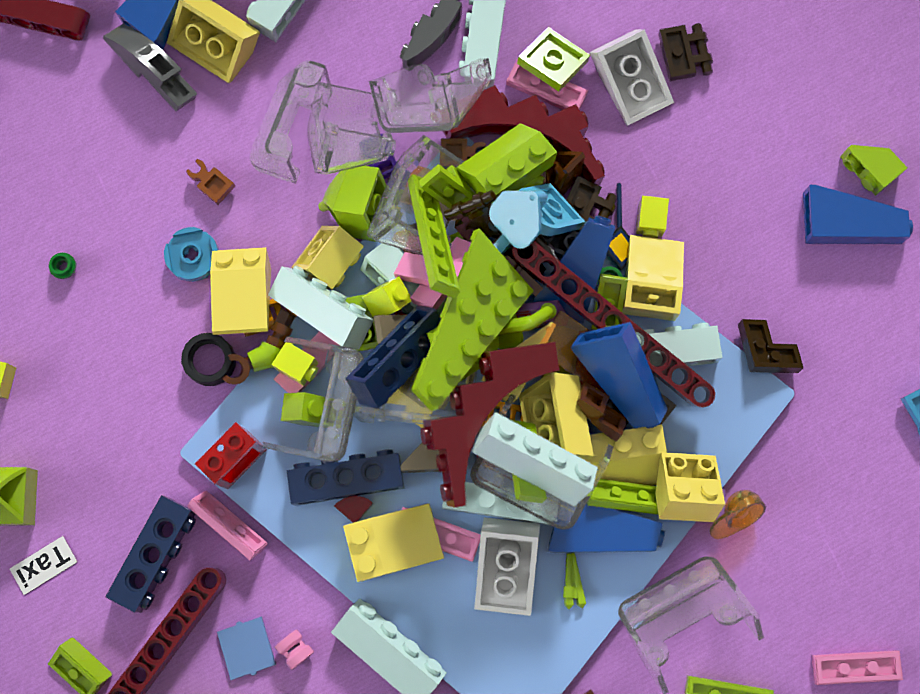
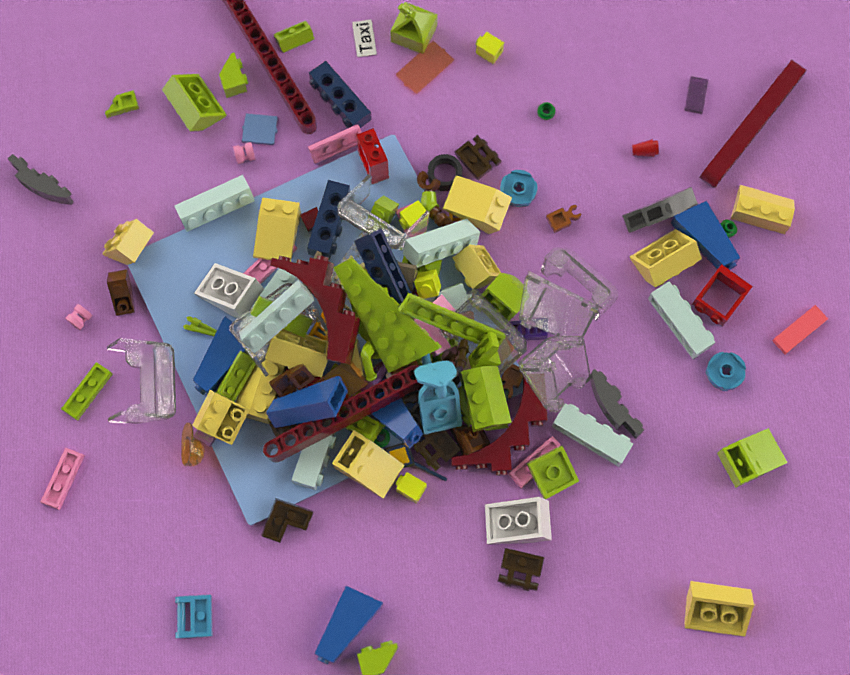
camera: 110 degrees right, 5 degrees down
none -> clear orange piece [396,41,454,94]
none -> dark brown plate [454,135,502,180]
none -> red cone [632,139,659,157]

